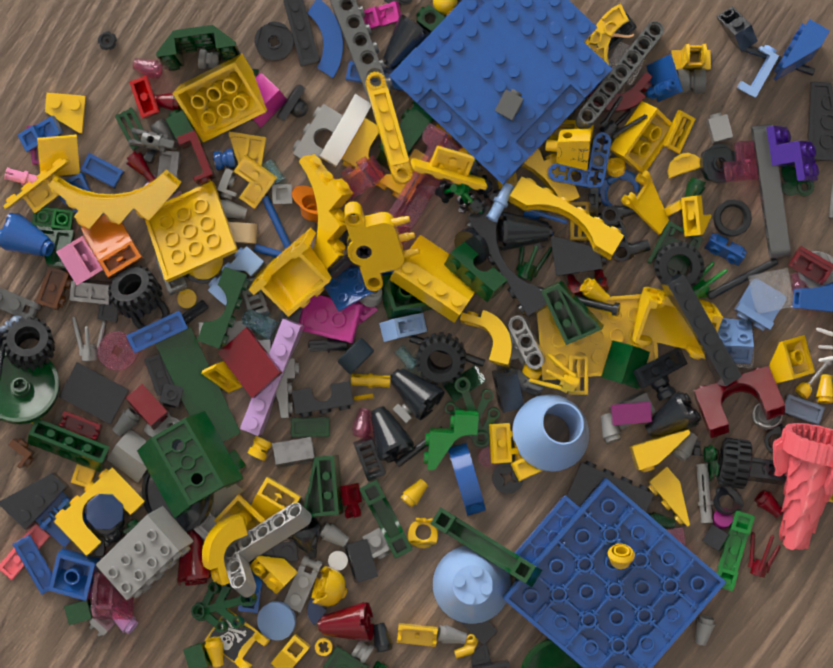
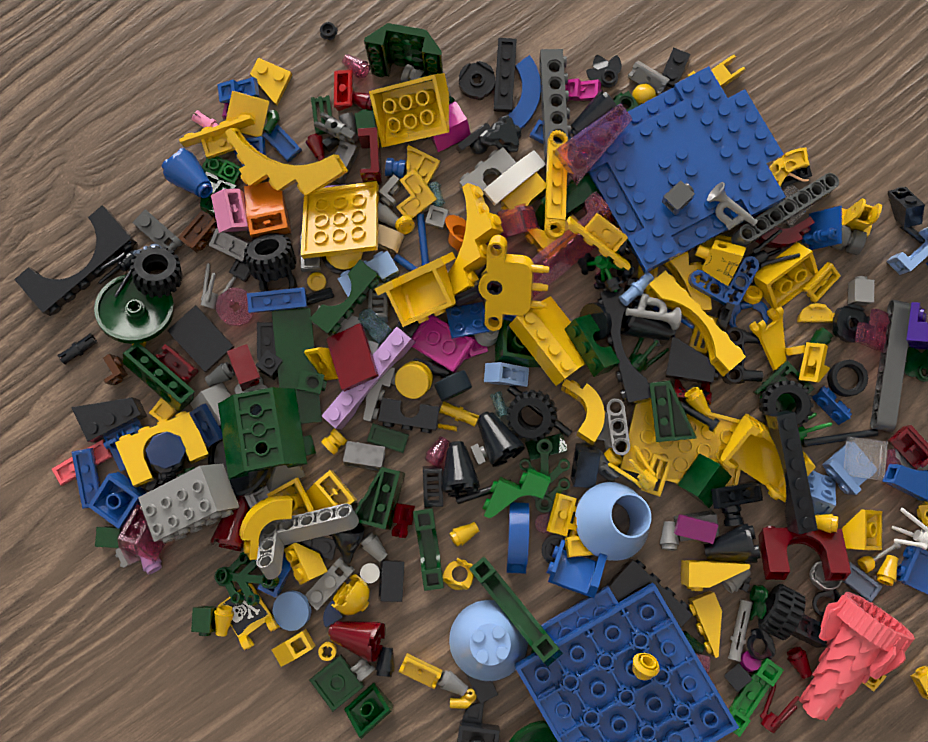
camera: 20 degrees right, 5 degrees down
light grey bracket [363,527,390,559] -> none
none -> dark blue plate [189,403,223,447]
none -> dark green arm [263,110,280,135]
none -> dark green brick [297,370,327,395]
none -> yellow tile [395,216,415,235]
none -> yellow head [395,361,433,399]
none -> black rock [478,115,521,153]
none -> blue panel [547,540,607,598]
none -> clear pink wedge [555,103,632,185]
none -> light grey piece [626,294,682,330]
none -> light grey piece [707,182,758,231]
none -> yellow cone [815,514,839,533]

